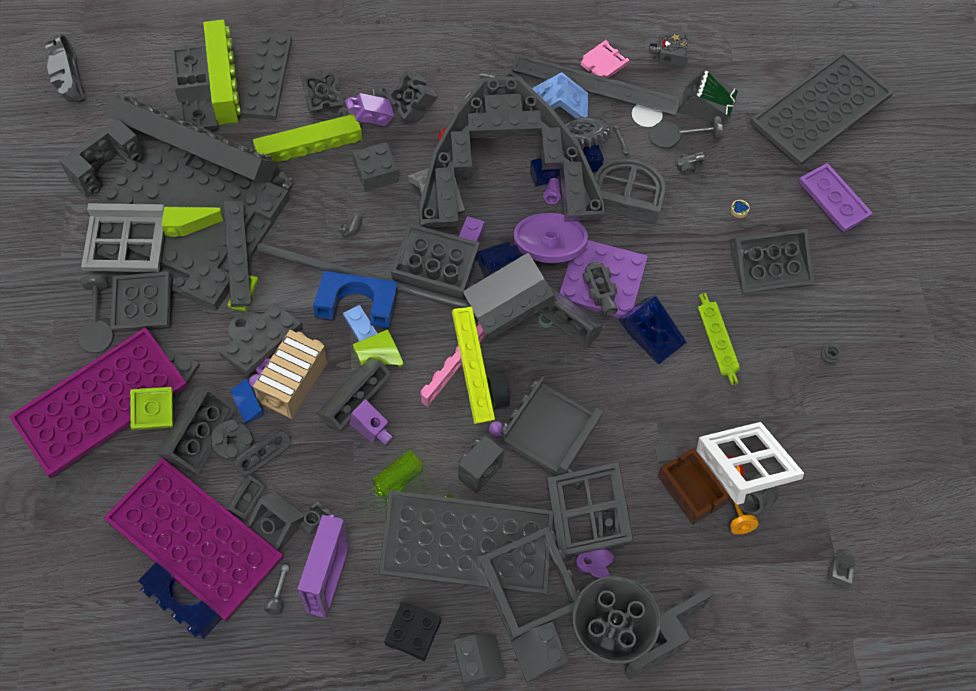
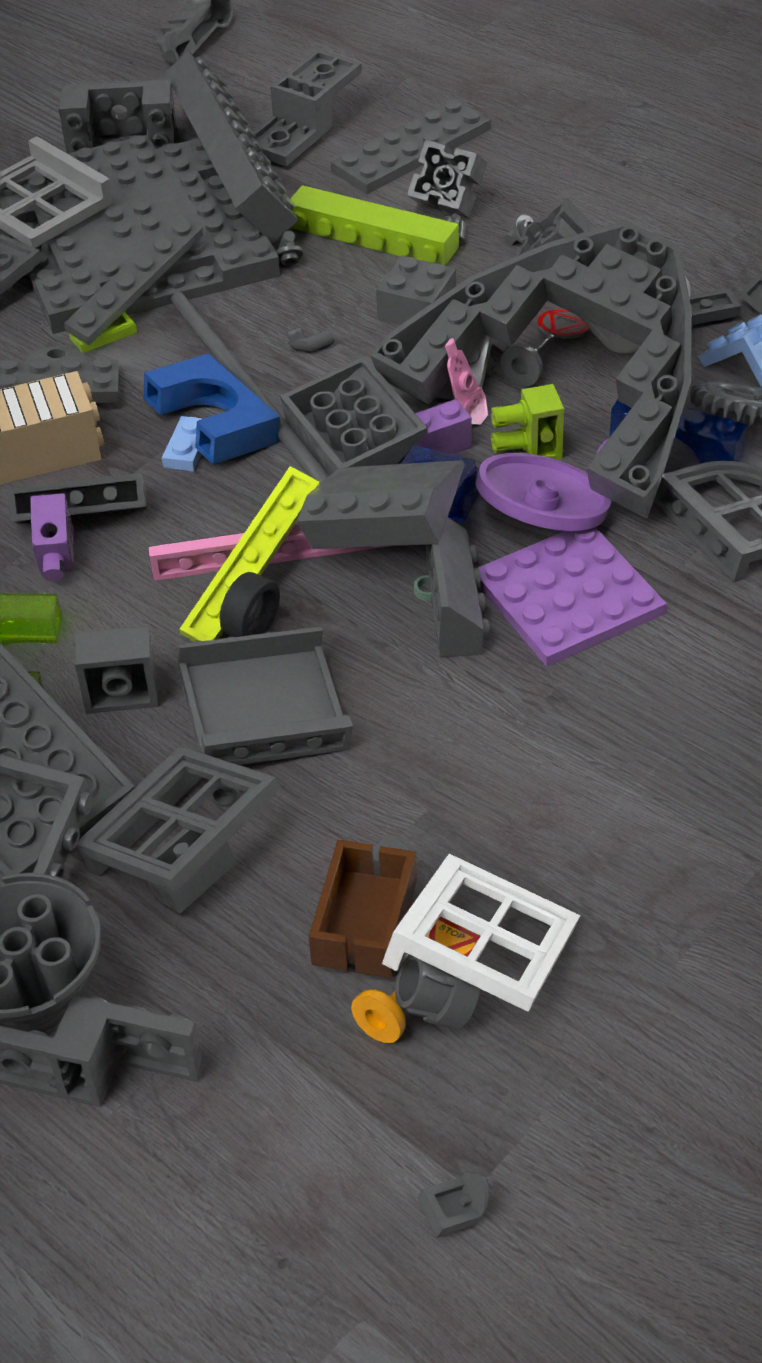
camera: 50 degrees right, 15 degrees down
lime slope [162,207,224,237] -> none
lime brick [203,19,241,125] -> none
medium lavender brick [345,93,394,127] -> none
lime slope [353,329,404,367] -> none
medium lavender plate [576,549,614,579] -> none
dark grey brick [583,261,618,316] -> none
clear blue slope [619,296,687,364] -> none
lime plate [698,293,740,385] -> none
none -> bright pink piece [445,338,488,425]
none -> lime brick [491,384,564,460]

